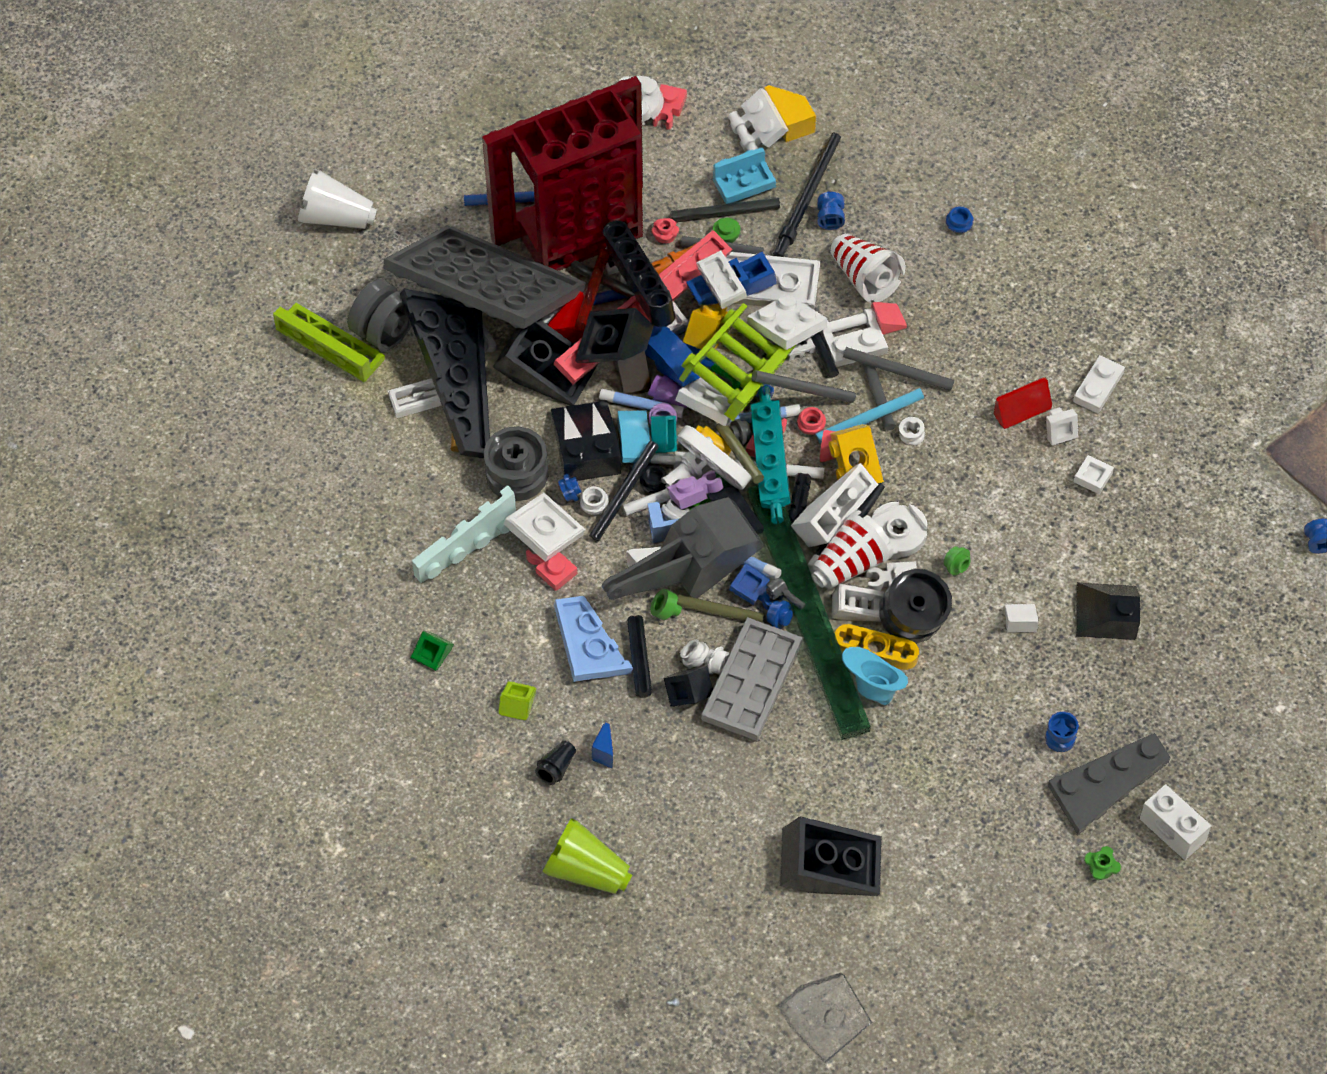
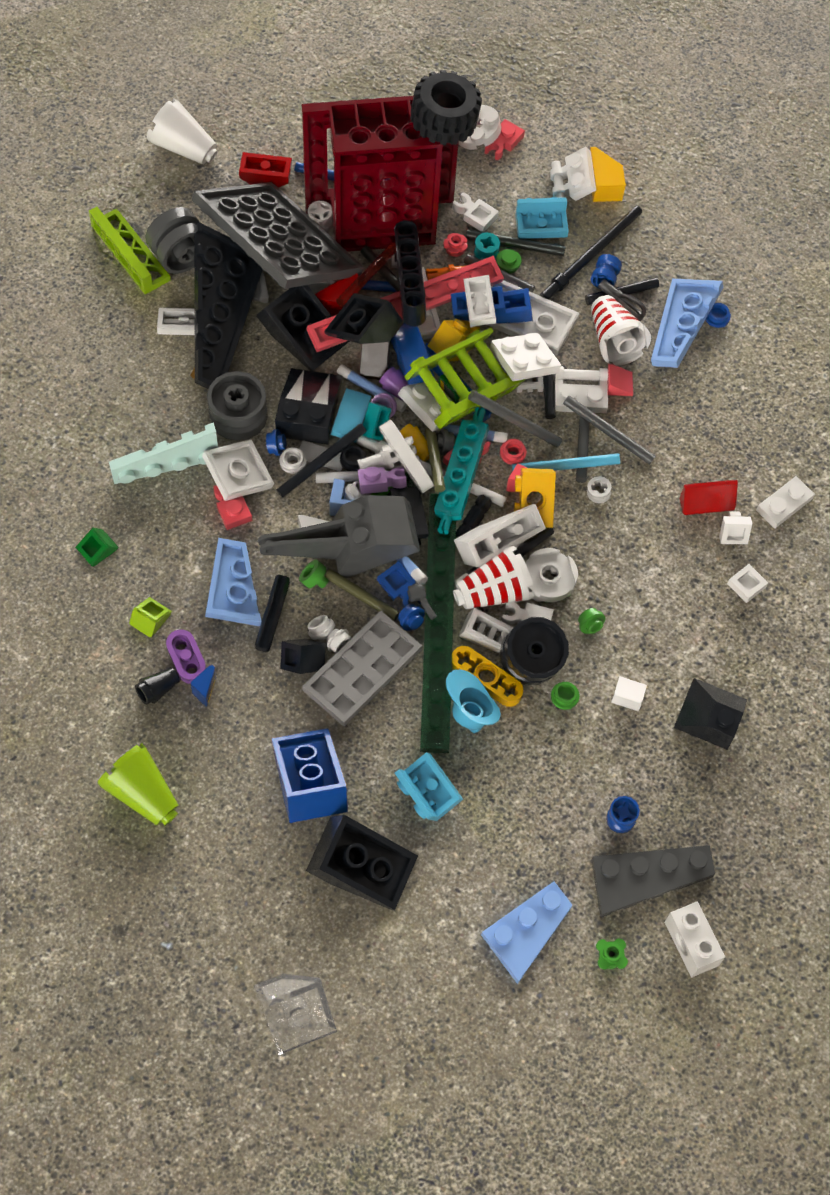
camera: 15 degrees right, 5 degrees up
none -> medium lavender plate [166,630,206,684]
none -> red slope [239,152,292,188]
none -> blue slope [271,728,348,823]
none -> white sticker [299,441,343,471]
none -> white wheel [308,201,333,232]
none -> medium azure bracket [395,752,463,821]
none -> black tyre [410,70,482,145]
none -> white plate [452,193,499,232]
none -> teal wheel [474,232,500,260]
none -> light blue wing [481,881,572,984]
none -> bright green plate [551,682,580,710]
none -> black bar [585,277,660,305]
none -> dark grey piece [598,279,646,321]
none -> light blue wing [651,278,724,368]

